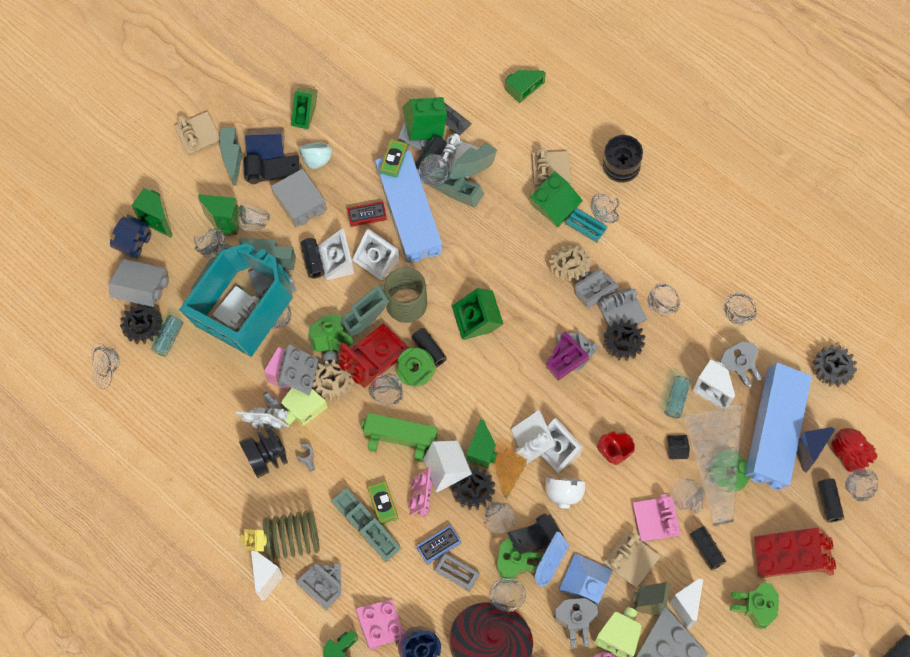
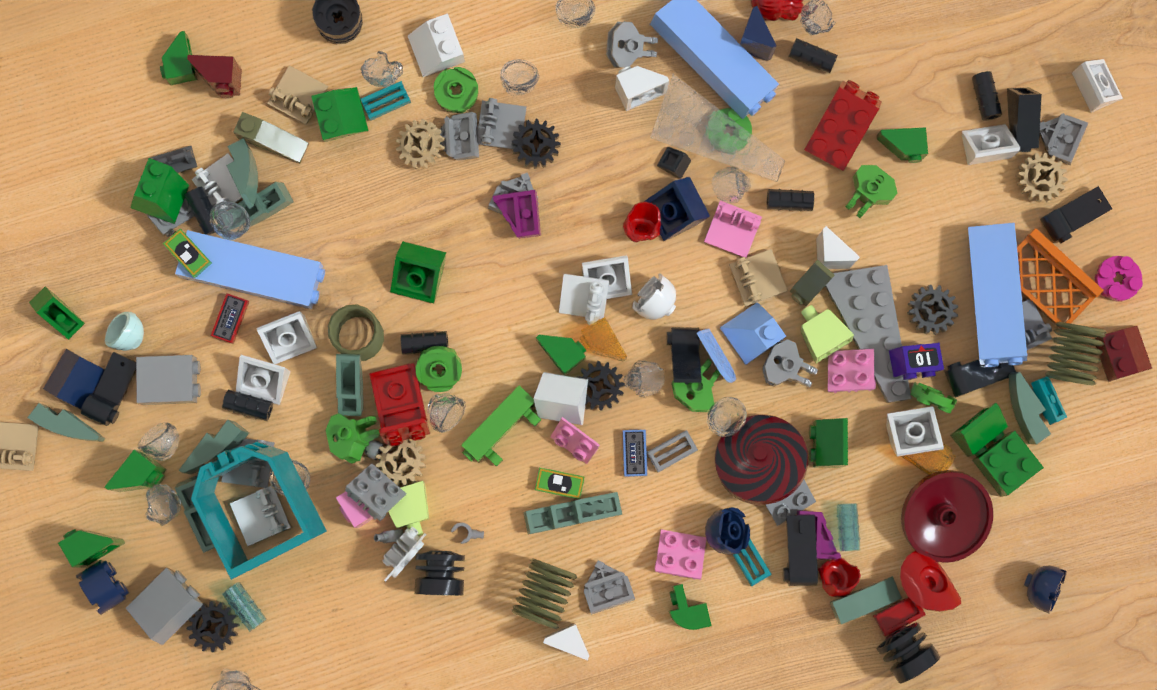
camera: 65 degrees left, 15 degrees up
light yellow hinge [240,529,267,552] -> none
clear light blue axle [664,376,691,418] -> none
none -> dark red slope [187,55,242,98]
none -> slope [233,112,309,164]
none -> white slope [408,13,465,77]
none -> bright green plate [434,67,479,114]
none -> dark blue slope [644,177,710,241]
none -> green slope [877,127,928,163]

